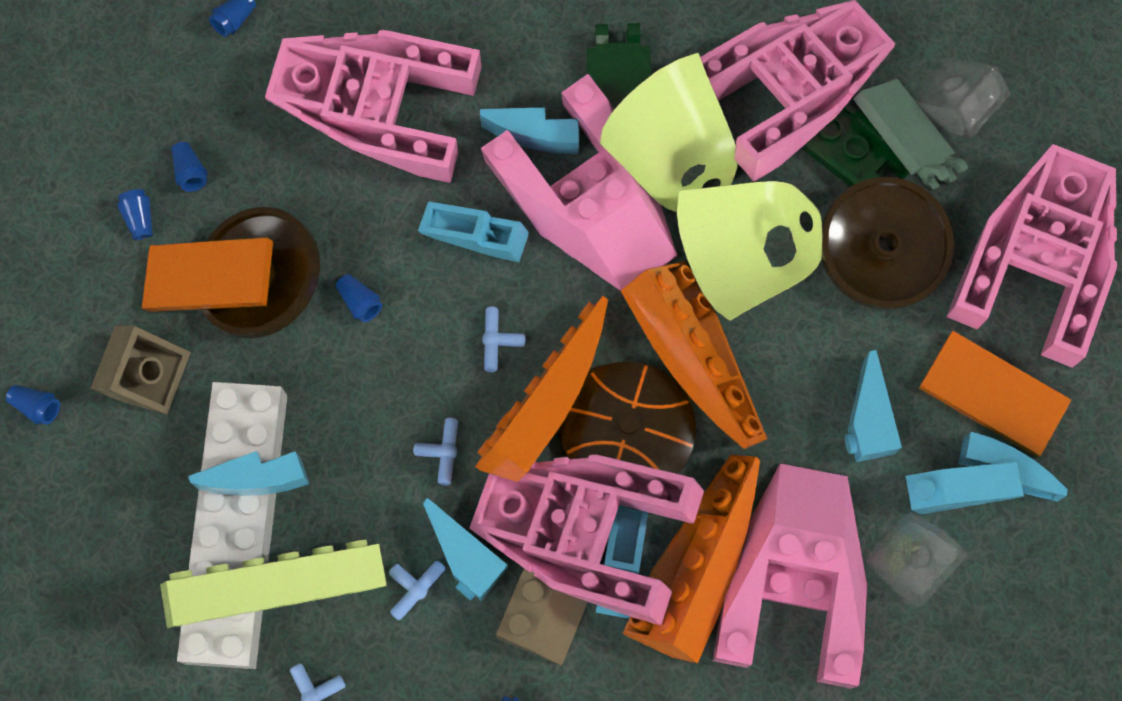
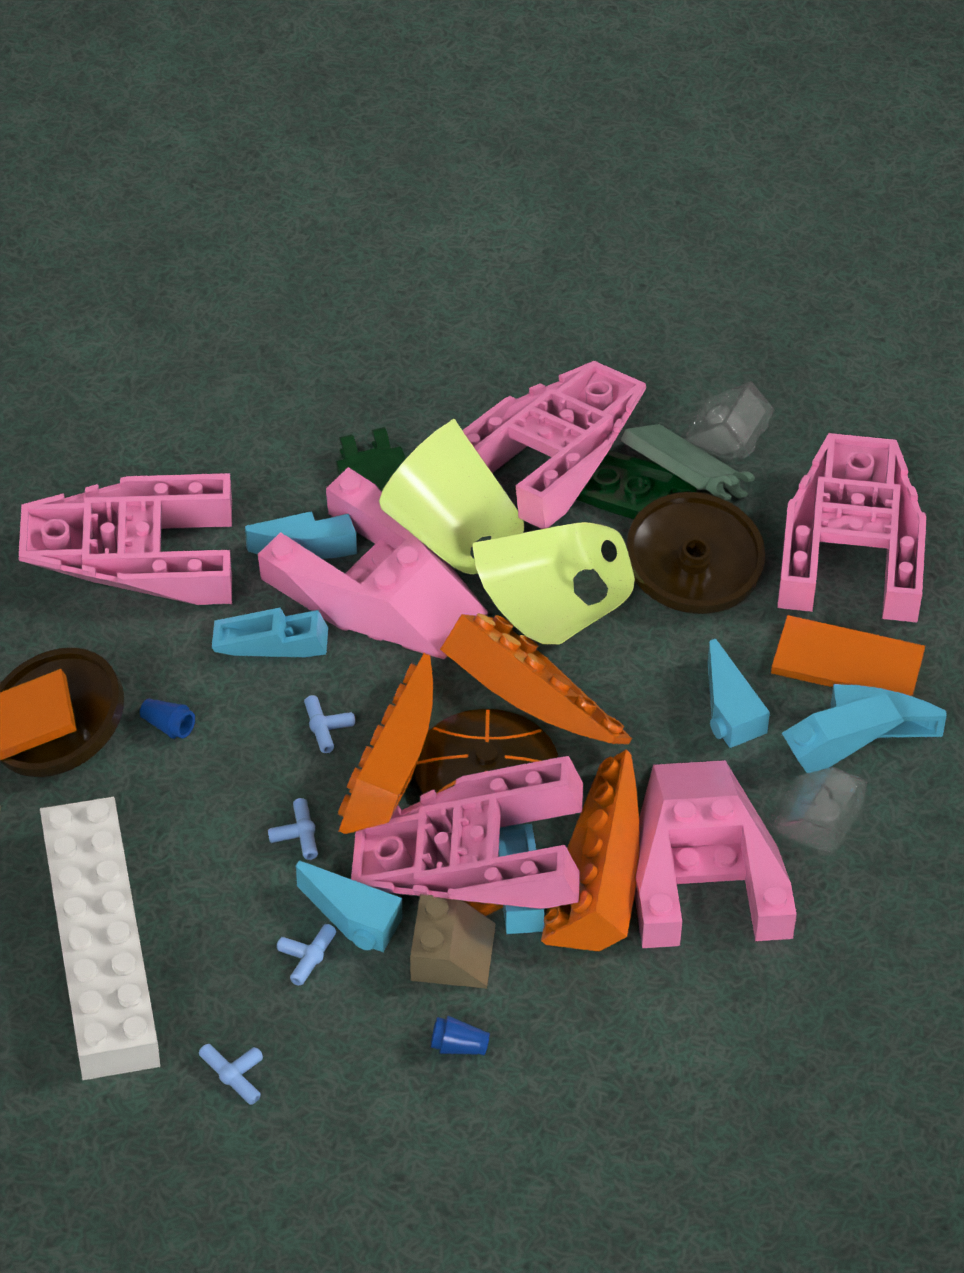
camera: 15 degrees left, 25 degrees down
yellowish green brick [160,540,387,628] -> none
medium azure slope [188,451,310,496] -> none

